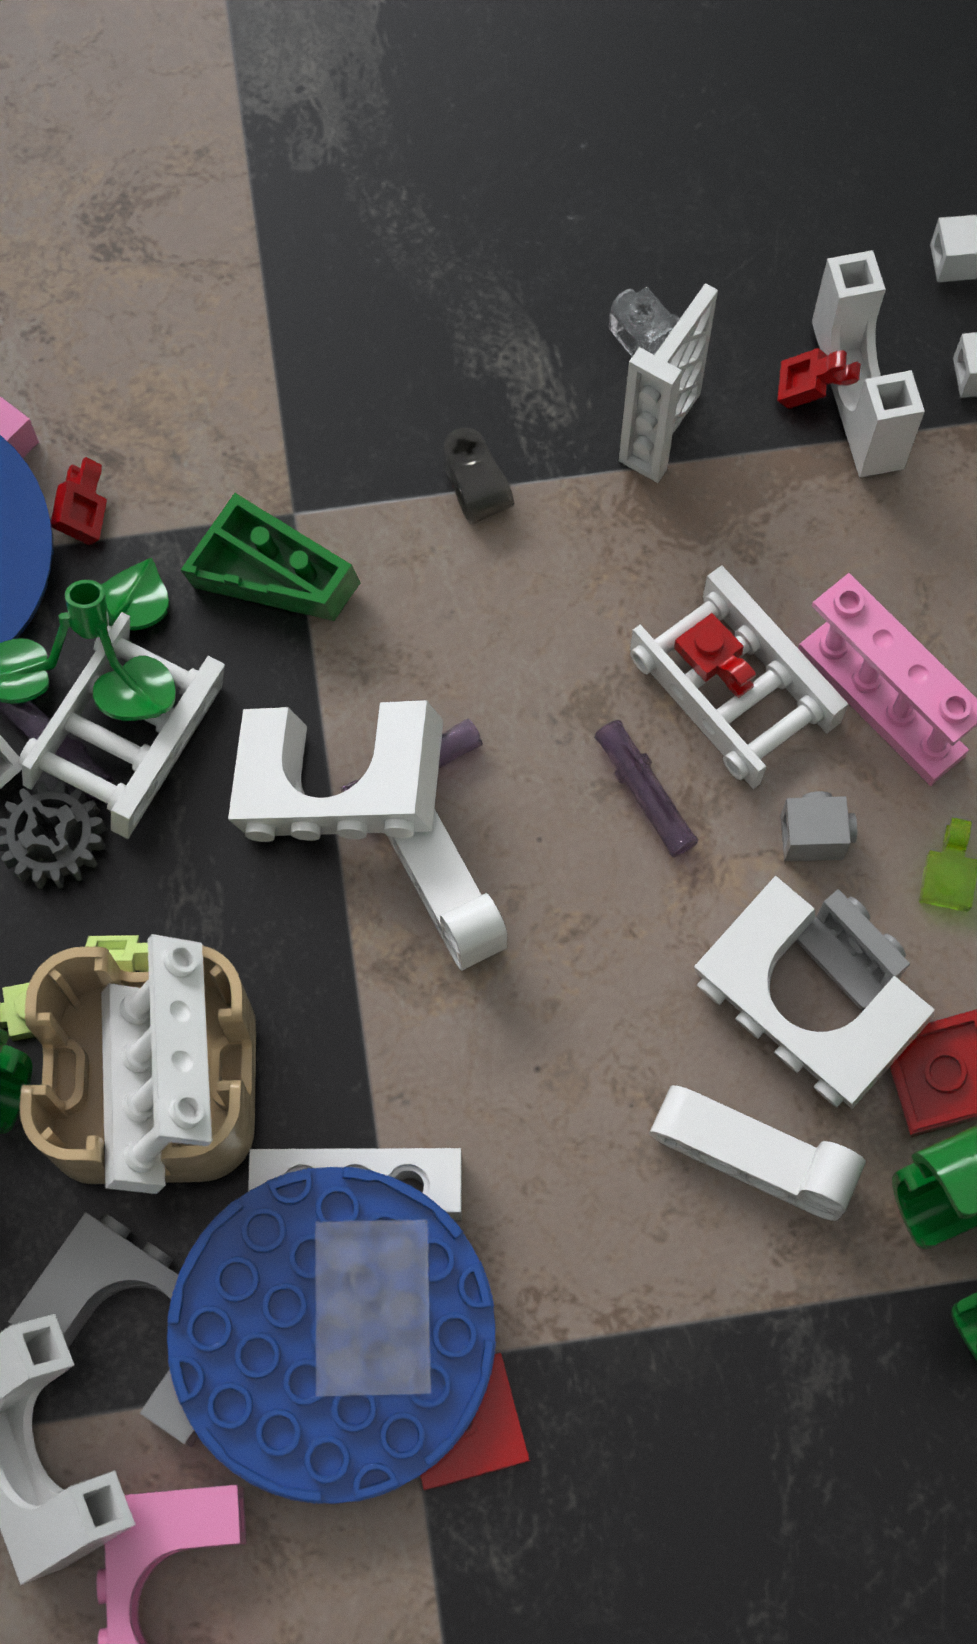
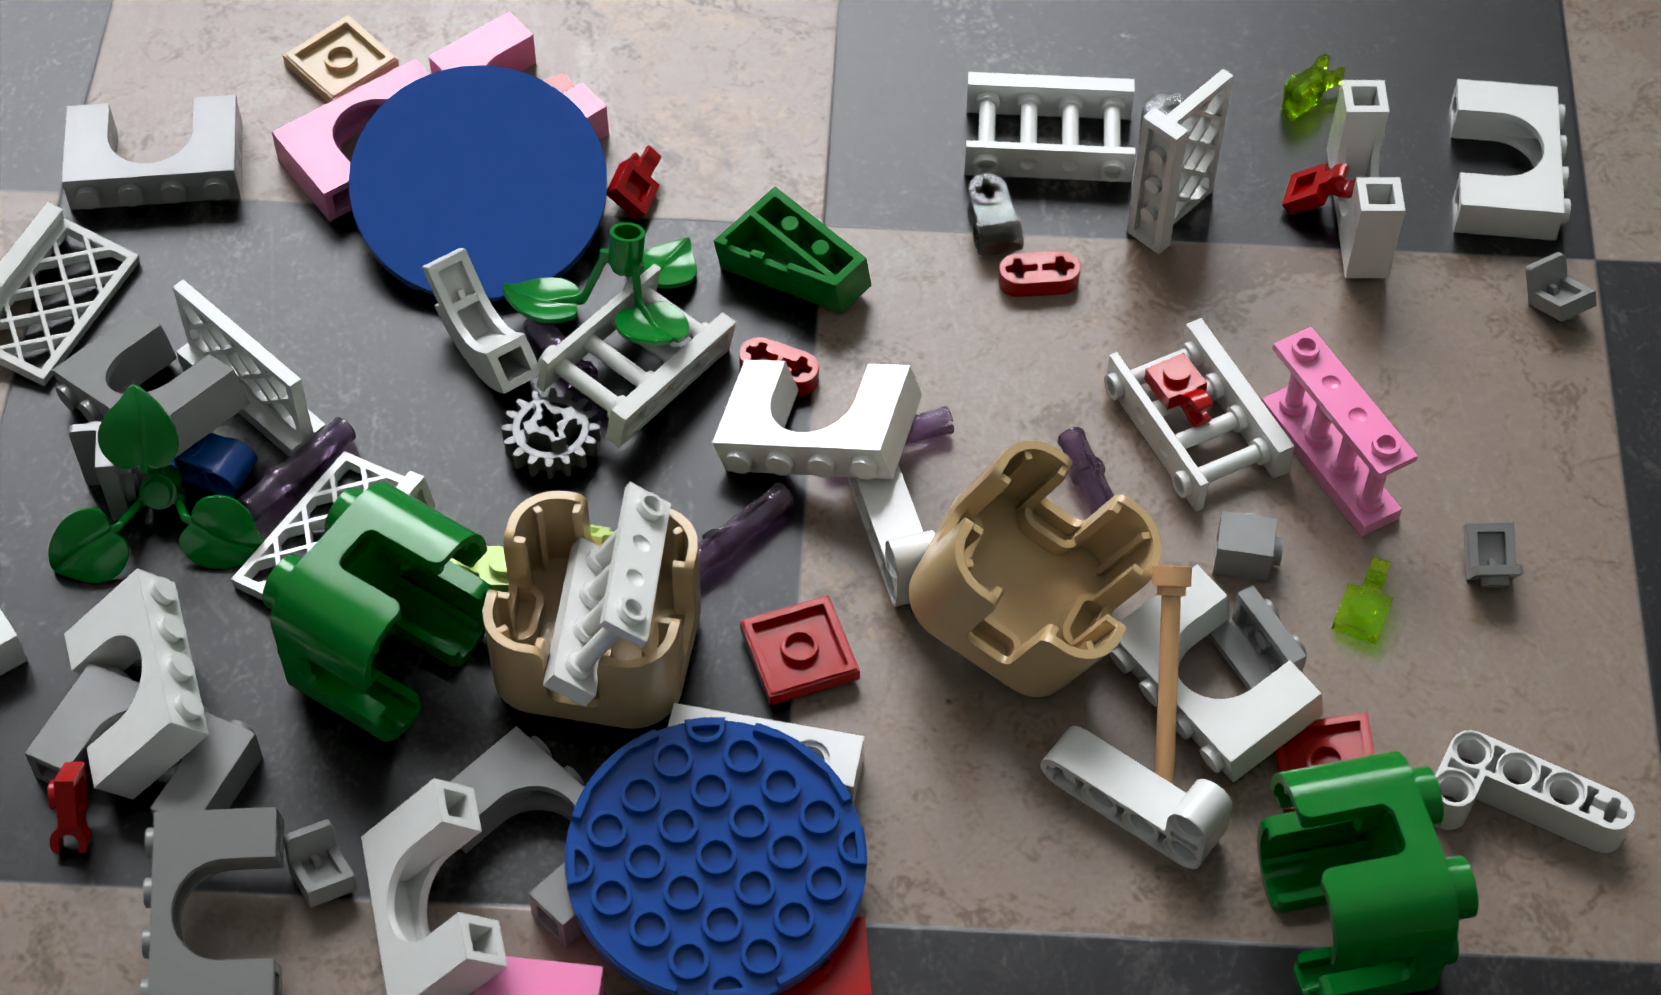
camera: 10 degrees right, 15 degrees down
clear brick [316,1220,431,1396] -> none
none -> clear purple pin [698,482,794,577]
none -> beam [739,337,819,396]
none -> plate [740,595,860,706]
none -> tan piece [909,440,1162,697]
none -> white fence [964,72,1135,182]
none -> red beam [998,251,1081,297]
none -> light nougat piece [1152,565,1192,785]
none -> clear neon green plate [1280,54,1345,121]

